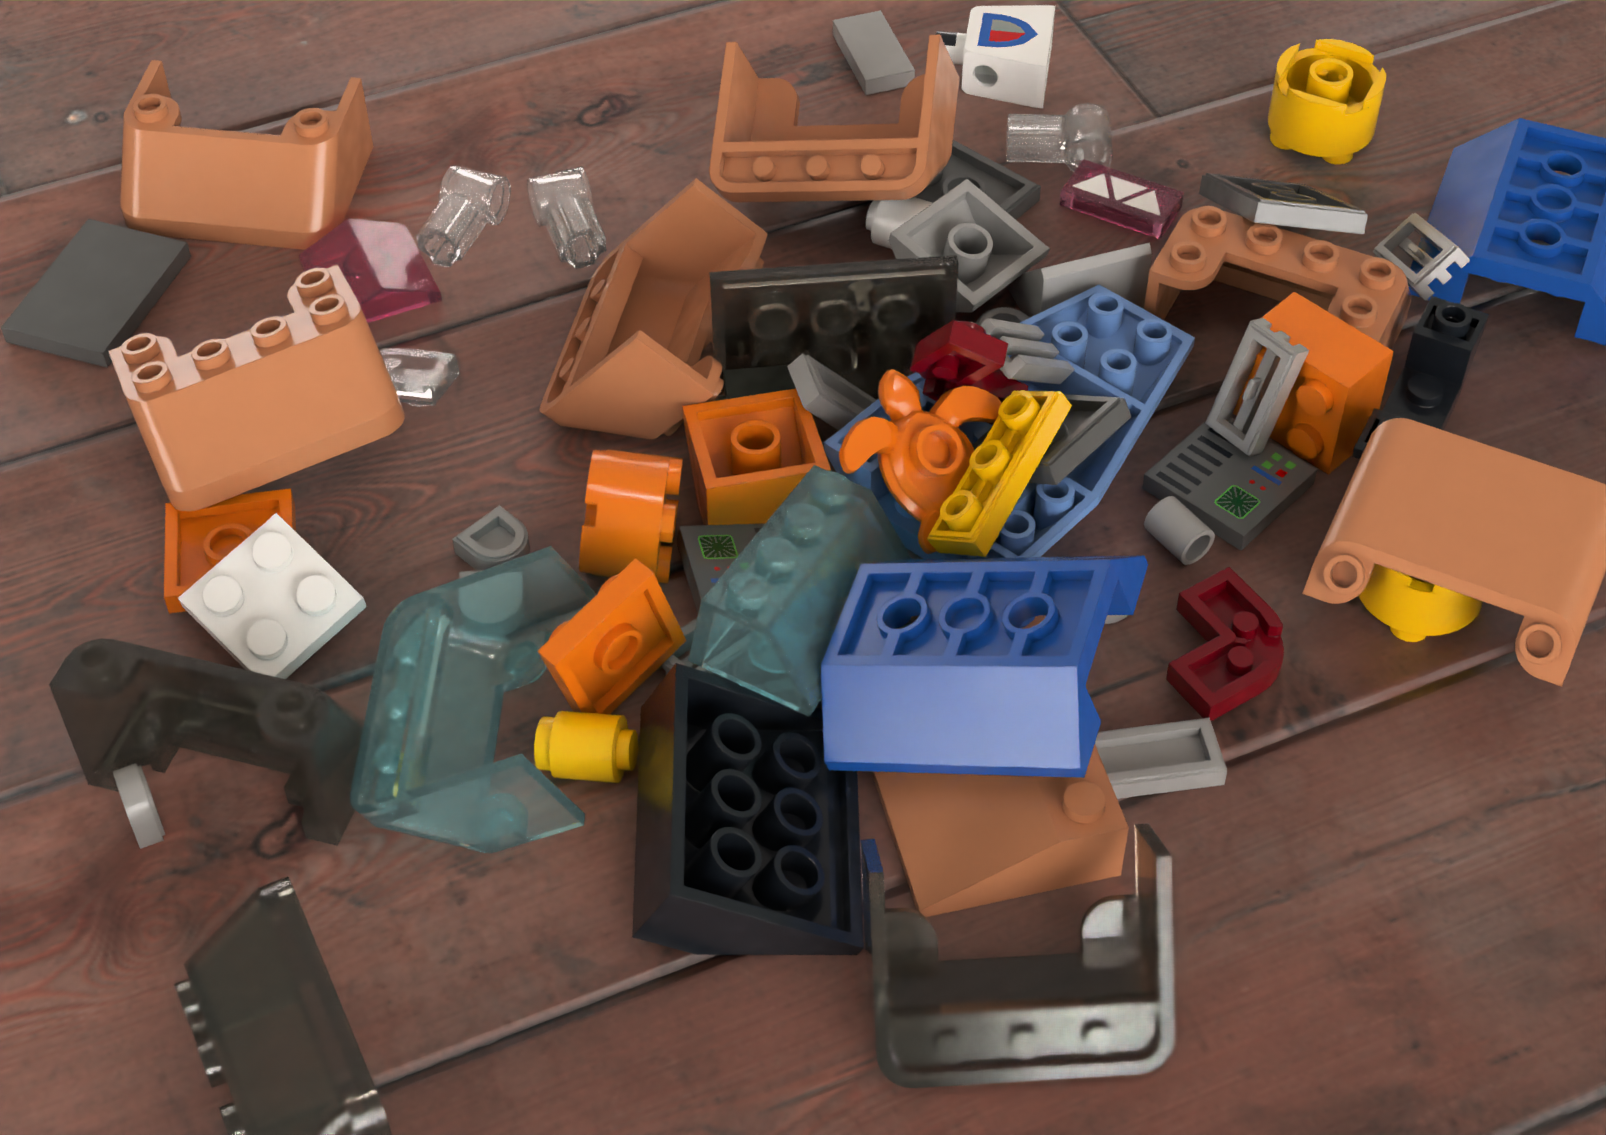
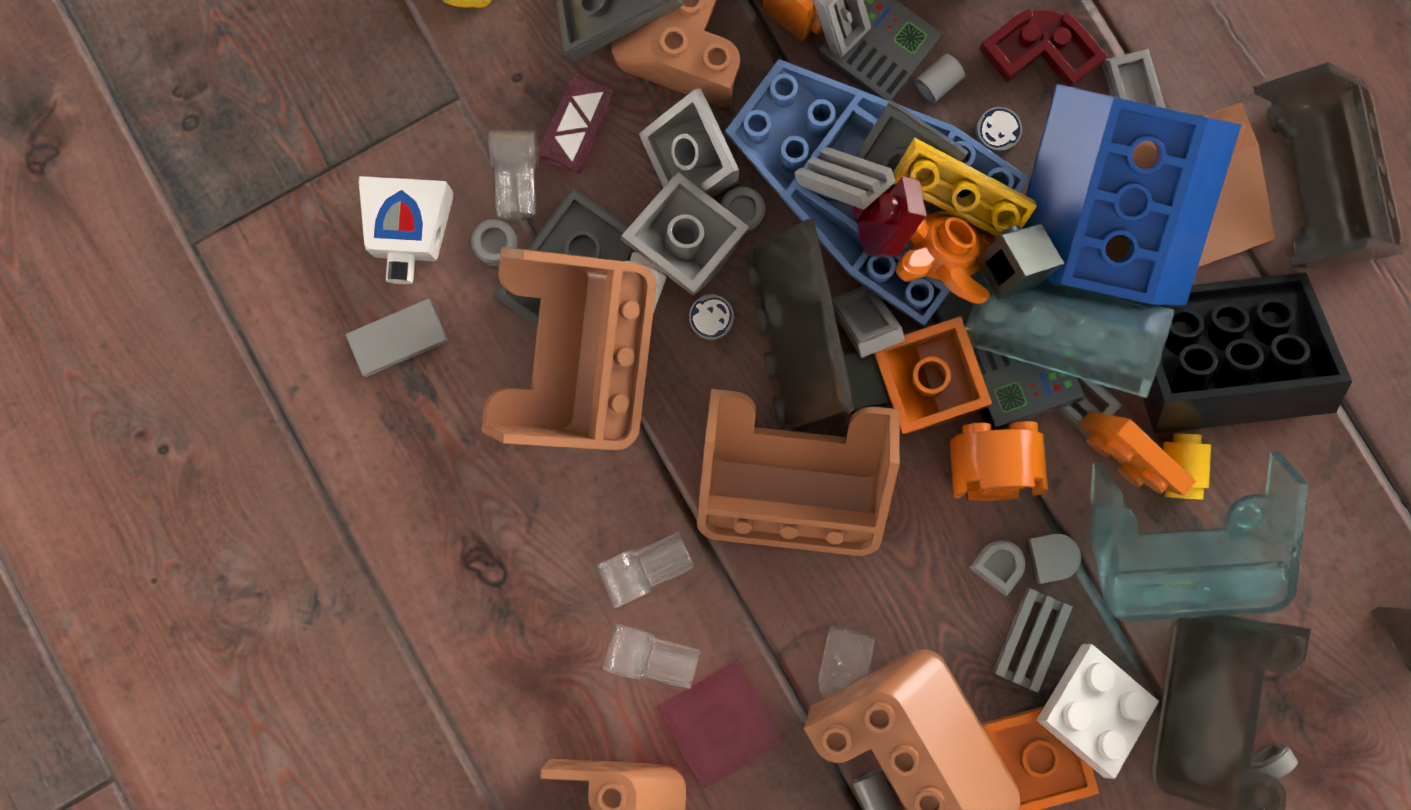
camera: 95 degrees left, 35 degrees up
none -> light grey tile [471,219,518,266]
none -> pearl dark grey brick [975,224,1065,299]
none -> light grey tile [992,588,1073,692]

